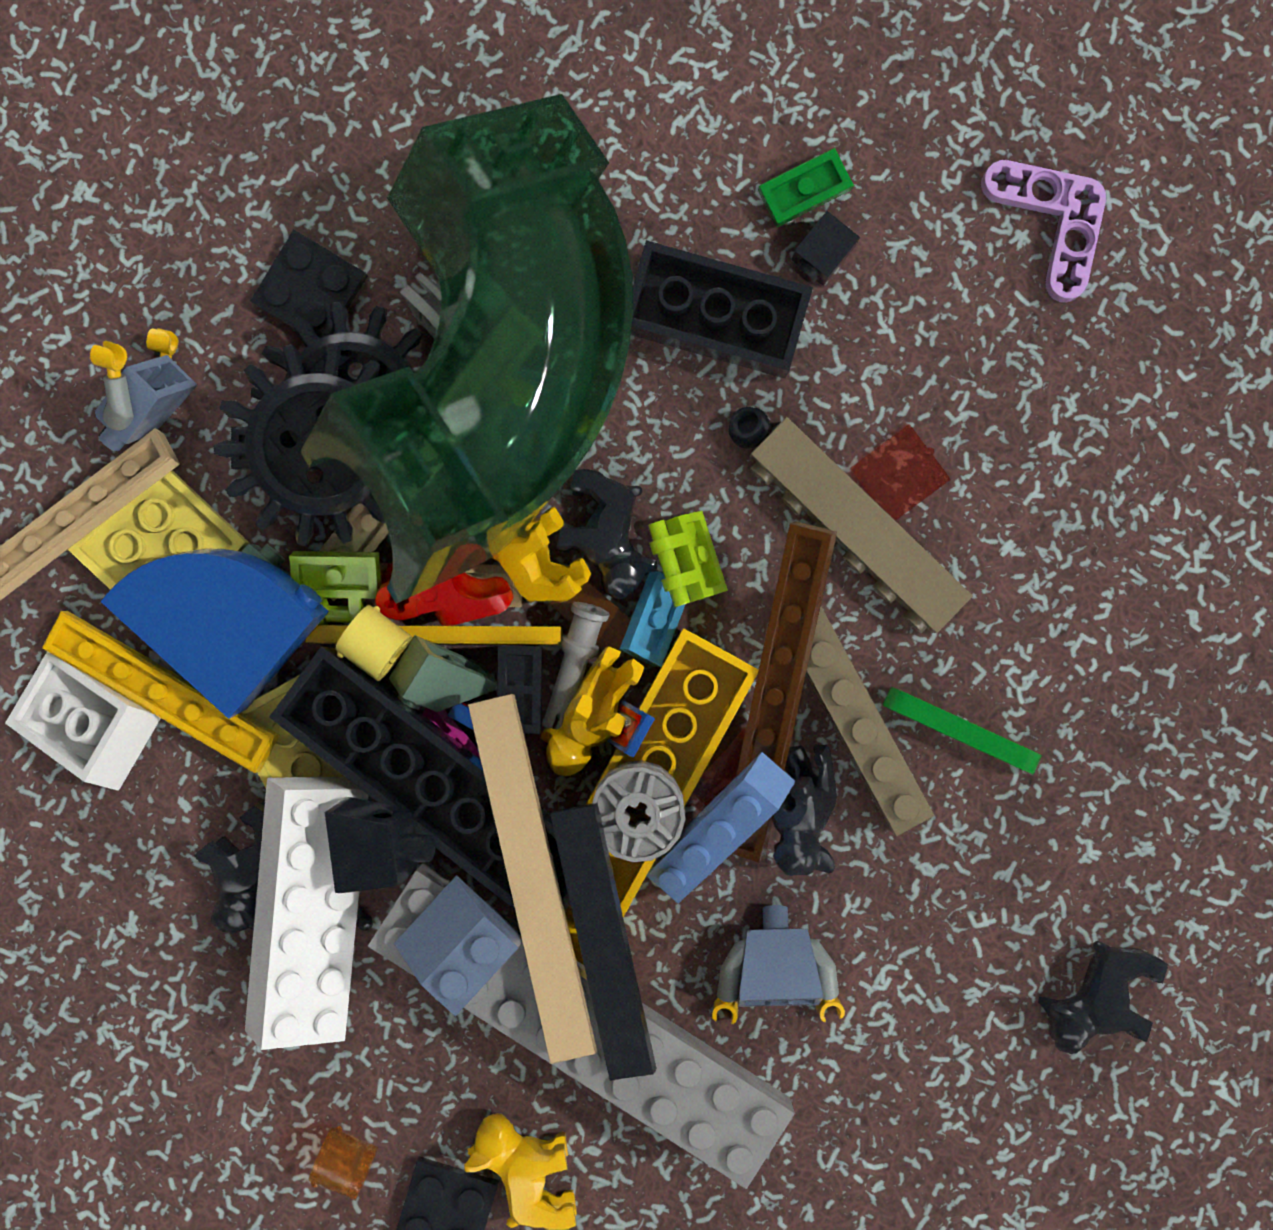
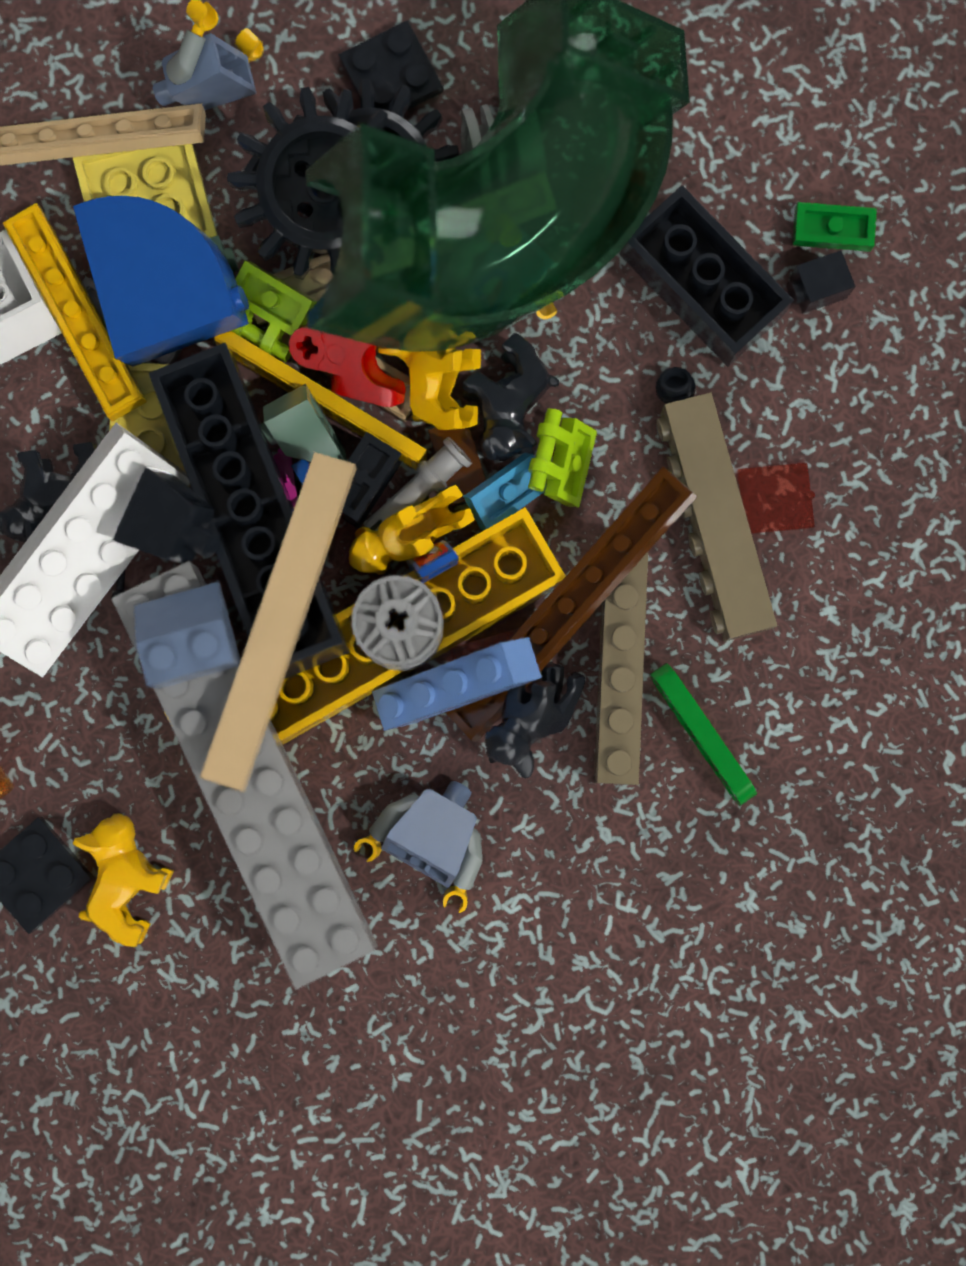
camera: 35 degrees right, 5 degrees down
light yellow piece [335,605,412,681] -> none
black tile [550,802,657,1081] -> none
black animal [1038,941,1168,1054] -> none

